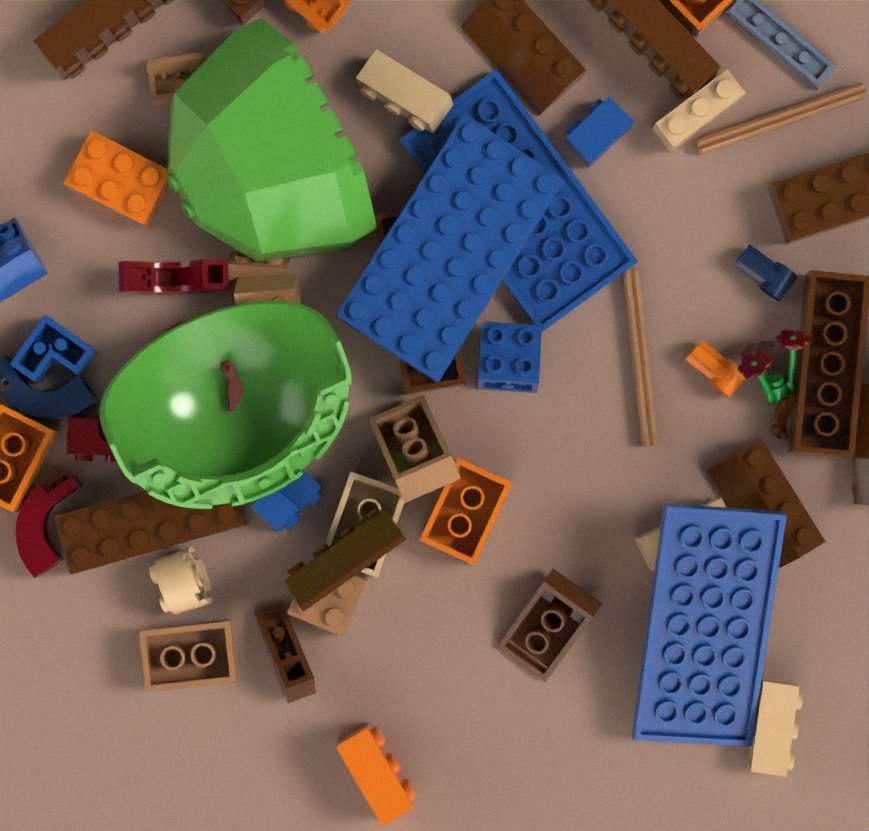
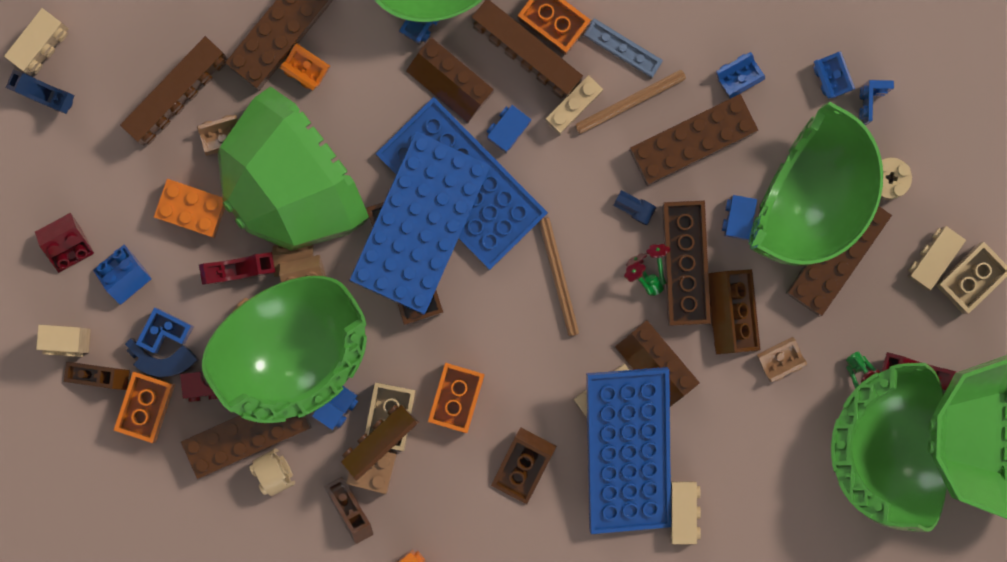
camera: 10 degrees left, 0 degrees up
dark red arch [15,474,83,578] -> none
medium nougat brick [139,619,239,692] -> none
dark red piece [220,361,245,412] -> none
tan brick [356,49,453,133] -> none
medium nougat brick [368,395,461,503] -> none
blue bracket [477,322,542,393] -> none
orange piece [685,340,745,398] -> none
reddish brown piece [770,392,797,439] -> none

